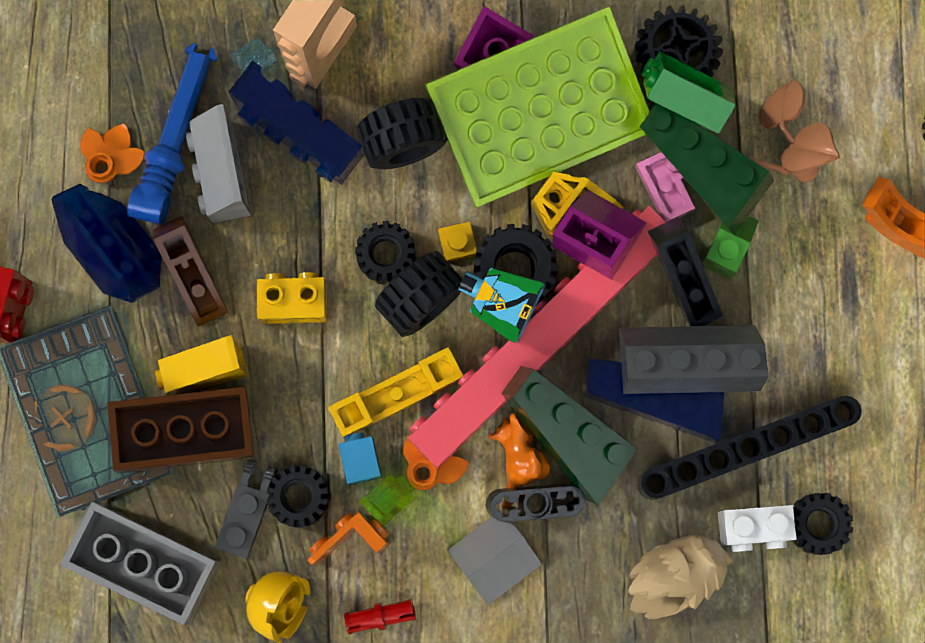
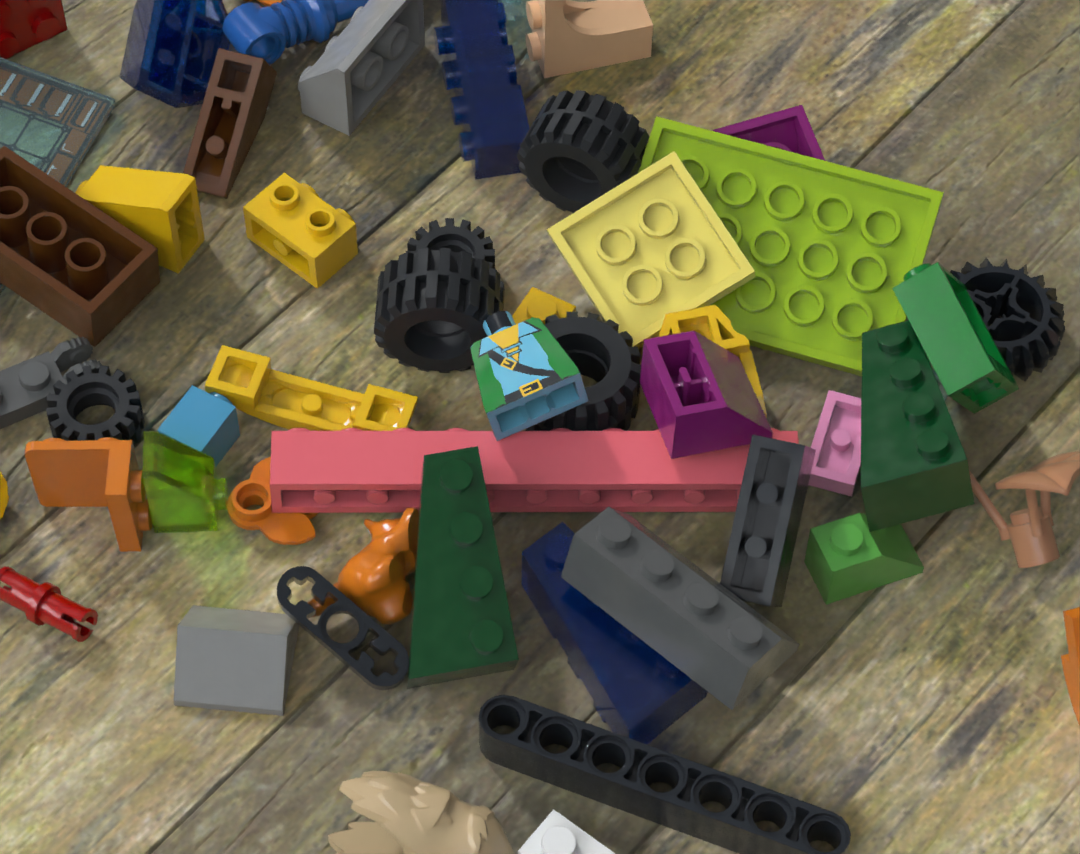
camera: 40 degrees right, 25 degrees down
none -> light yellow plate [547,151,755,349]

